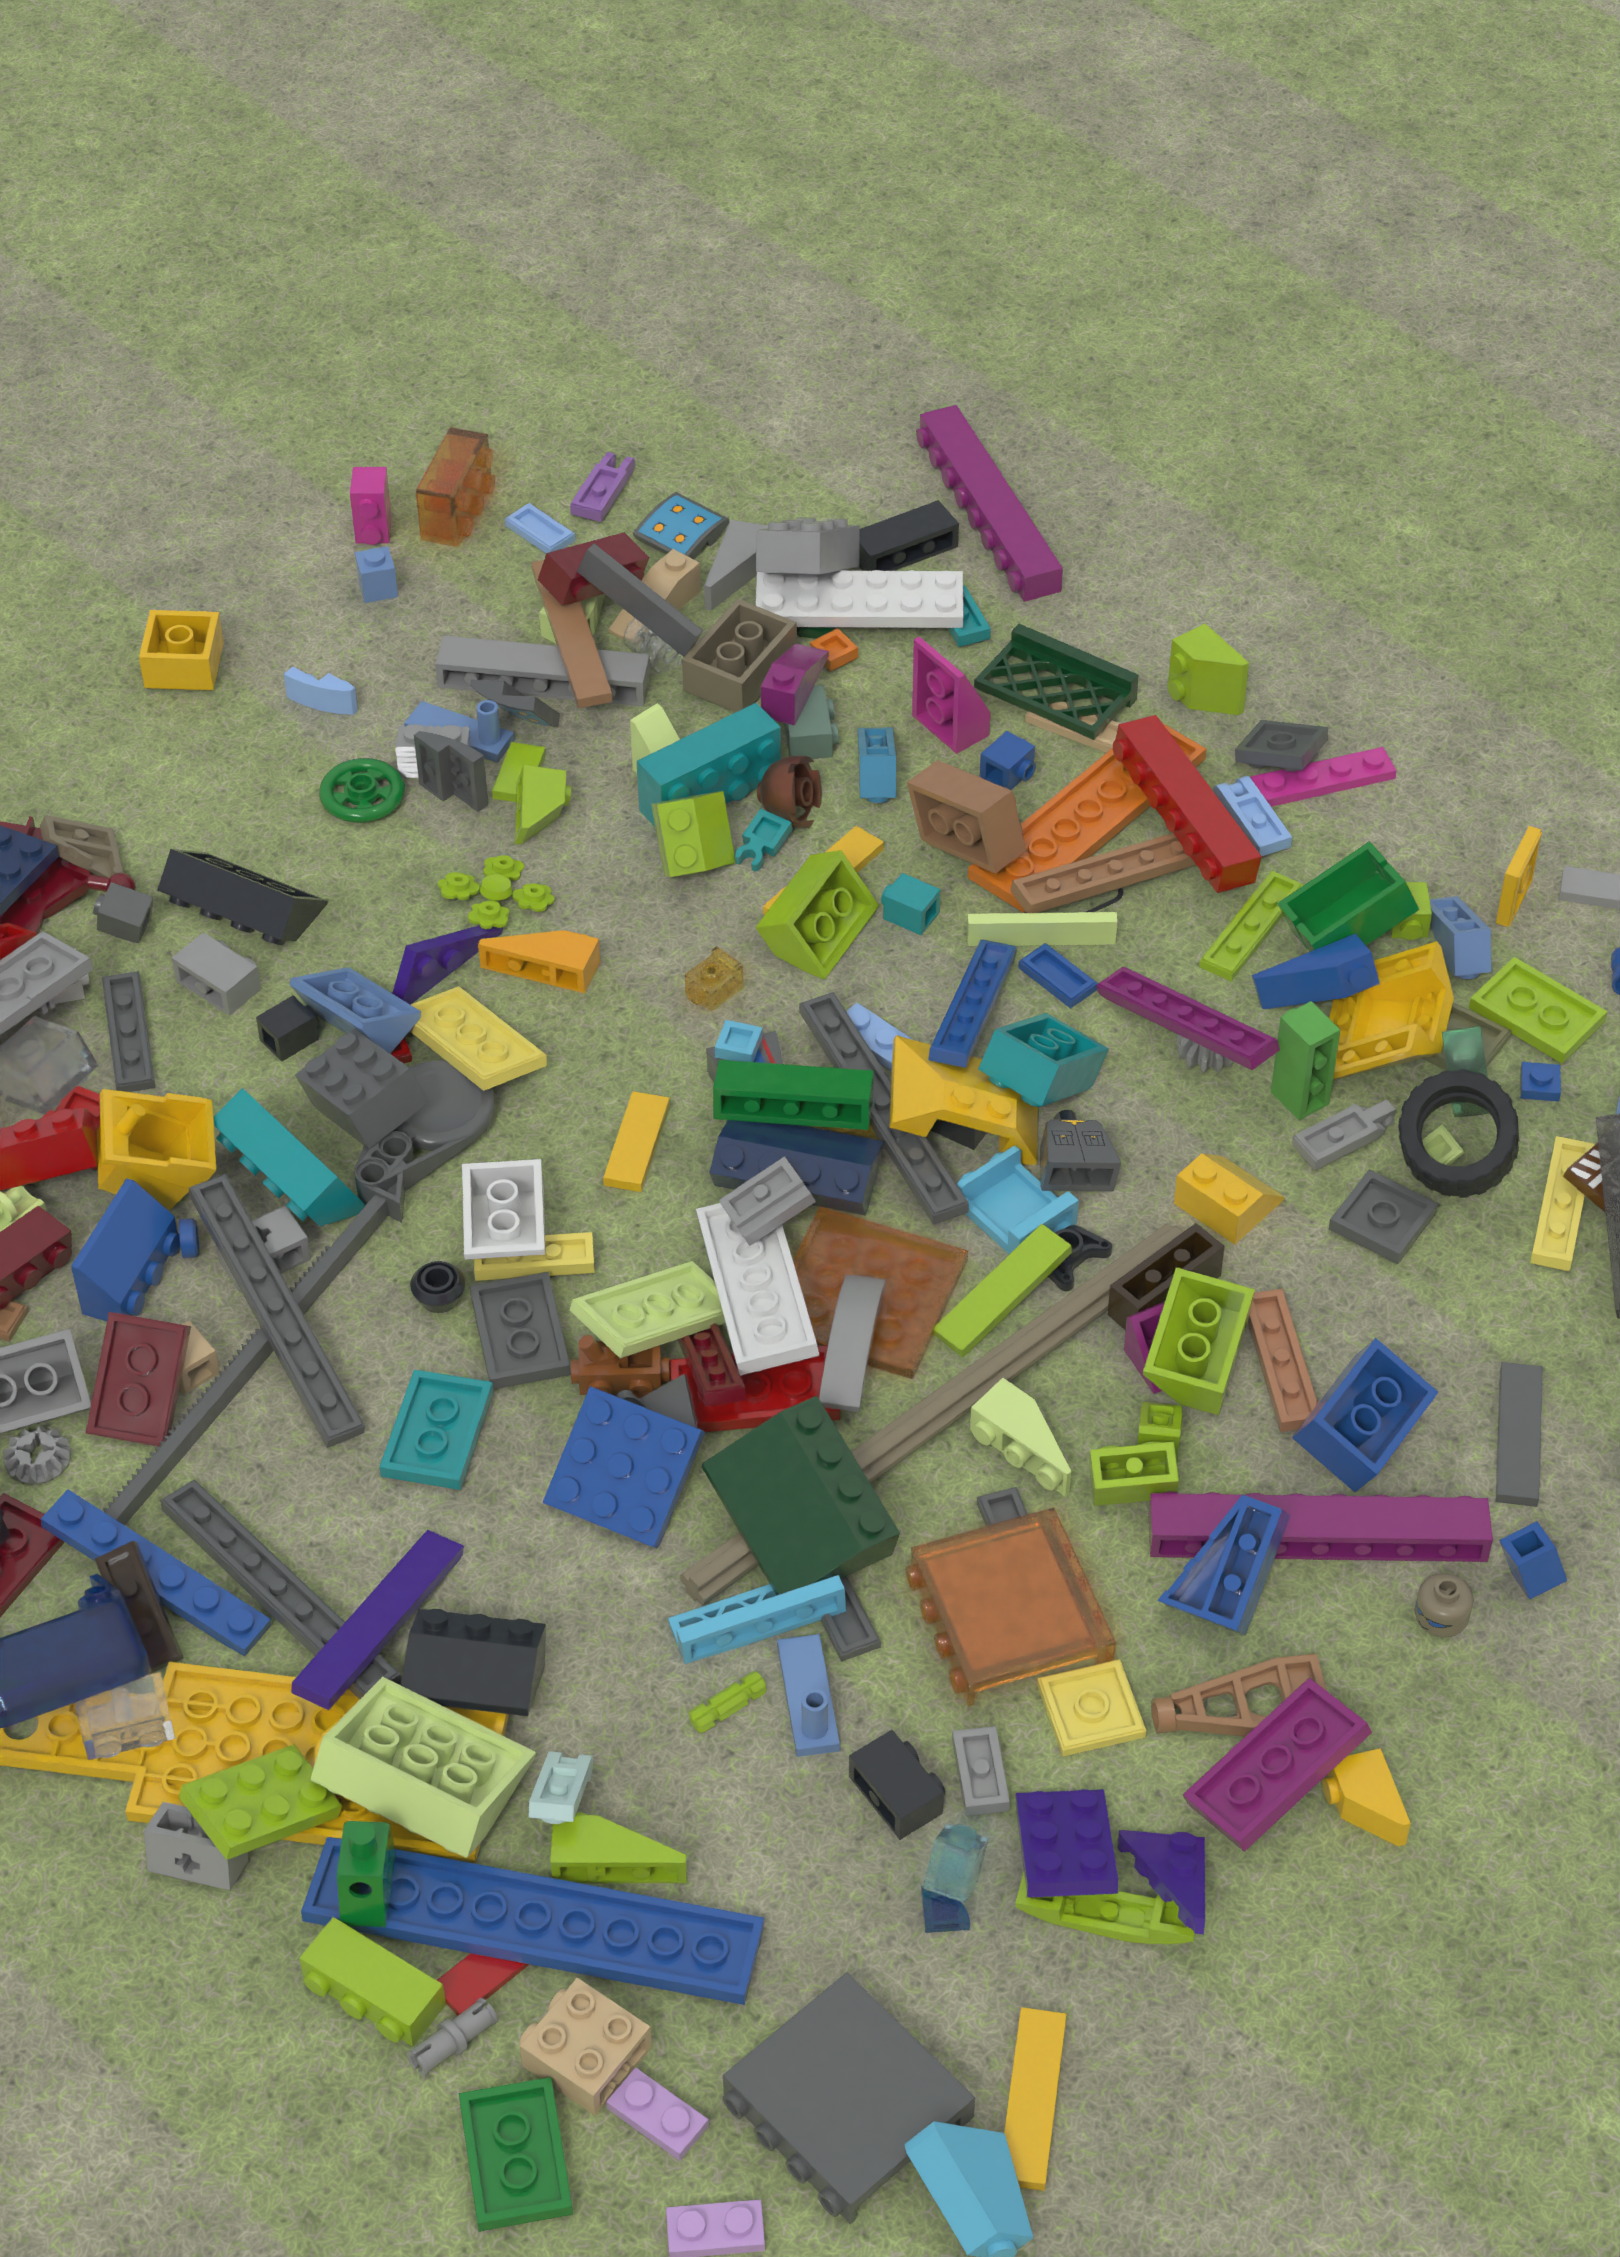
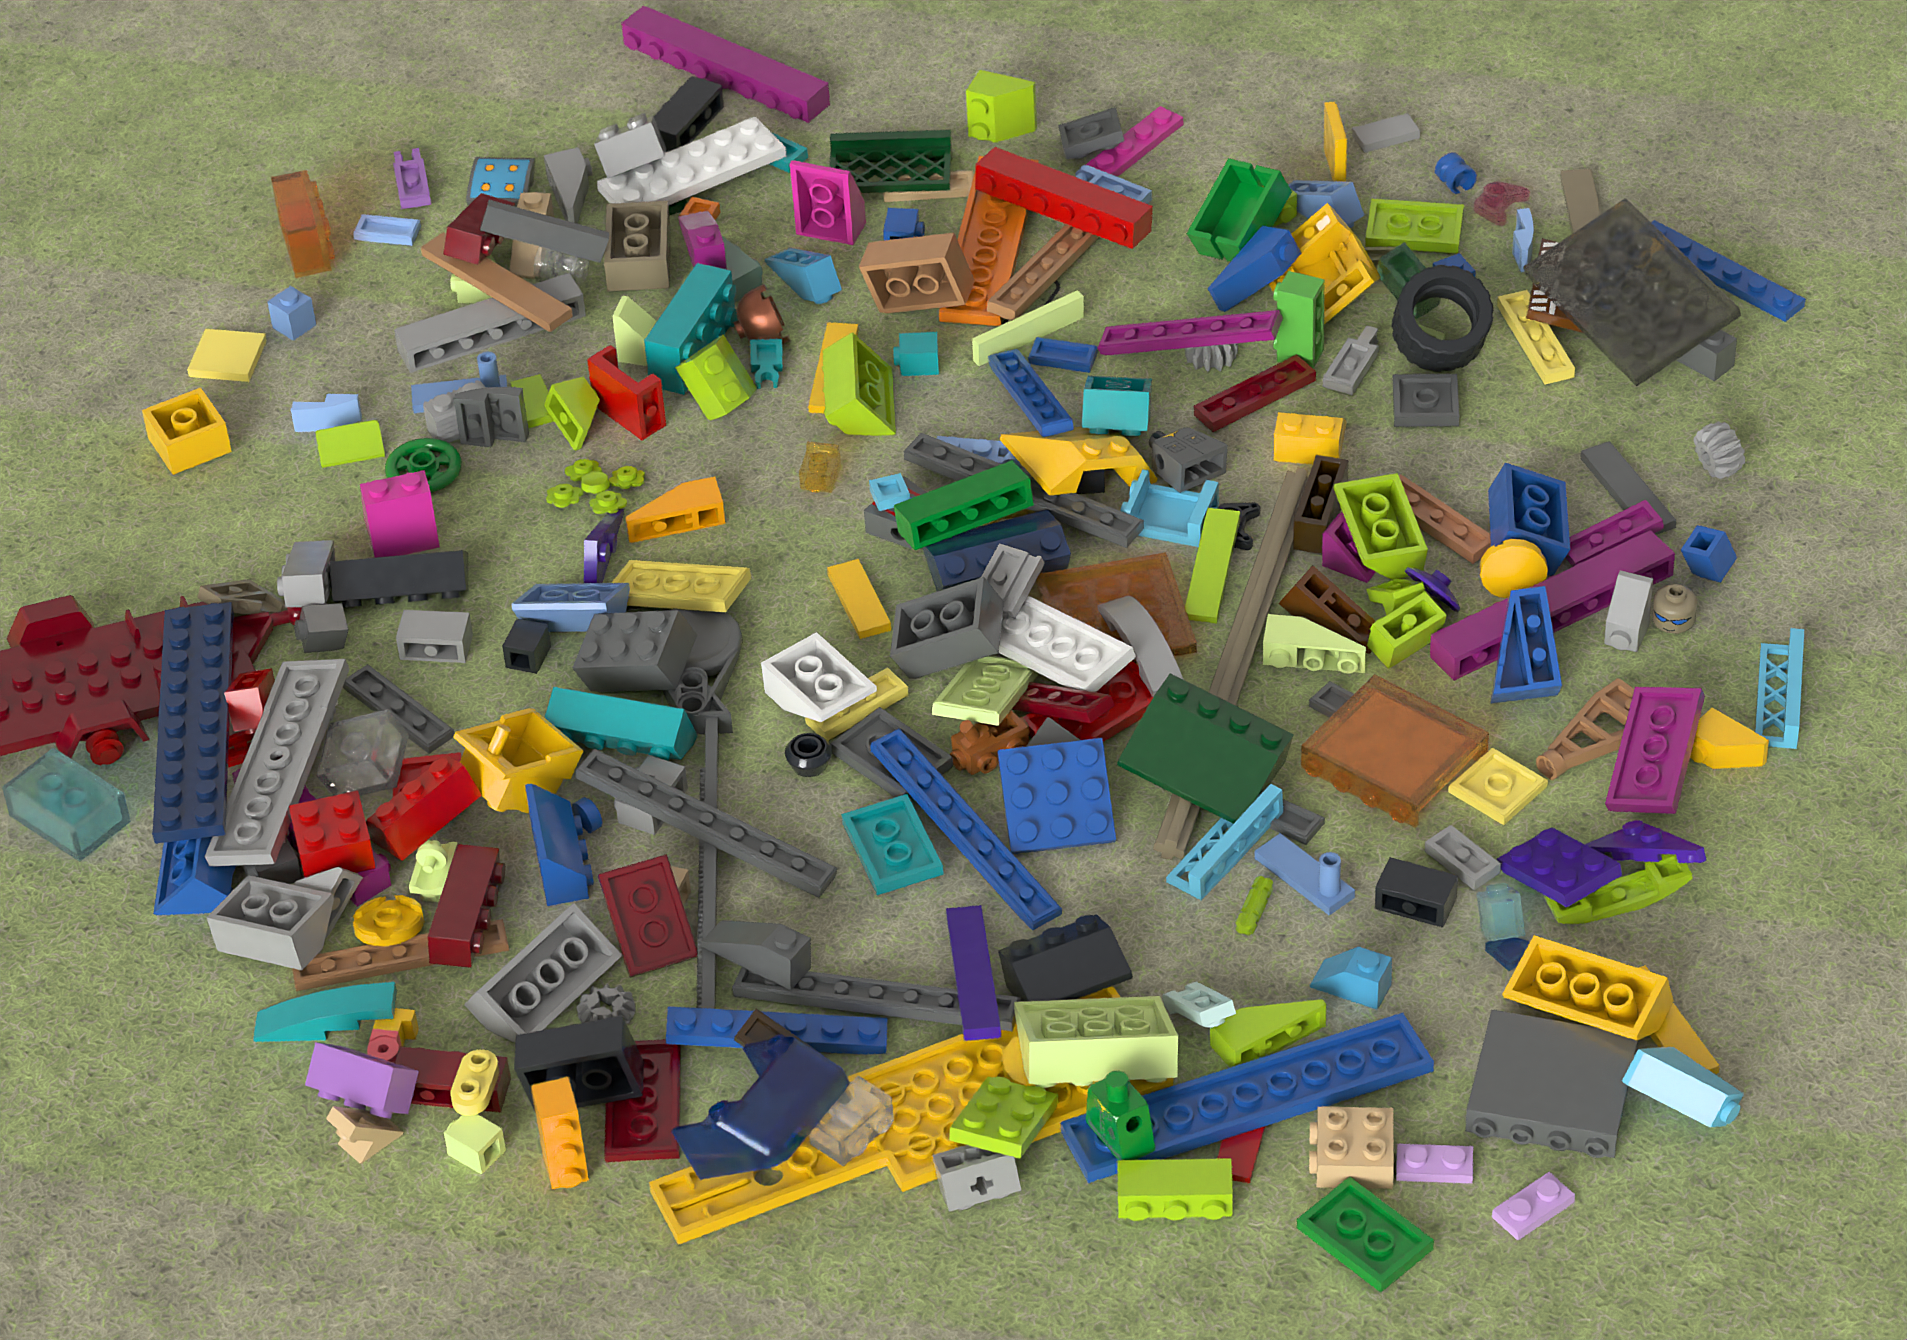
camera: 30 degrees left, 5 degrees down
dark pink brick [350,467,392,545] -> none
light grey pin [407,1998,498,2076] -> none
dark grey slope [470,679,560,727] -> none
lime tile [1199,870,1304,982] -> none
none -> light yellow tile [187,329,267,382]
none -> light grey brick [277,540,336,608]
none -> lime slope [315,420,385,468]
none -> dark pink slope [360,470,440,558]
none -> red panel [587,345,667,441]
none -> dark grey slope [701,920,811,990]
none -> blue tile [871,728,1062,931]
none -> dark grey brick [890,577,1004,679]
none -> dark red plate [1194,355,1316,432]
none -> reddish brown slope [1278,565,1375,654]
none -> dark azure slope [1310,946,1392,1010]
none -> dark purple dish [1405,567,1460,613]
none -> yellow tile [1479,539,1548,598]
none -> yellow slope [1502,936,1674,1041]
none -> magenta plate [1565,500,1664,567]
none -> slope [1604,570,1653,652]
none -> medium azure fence [1755,628,1804,749]

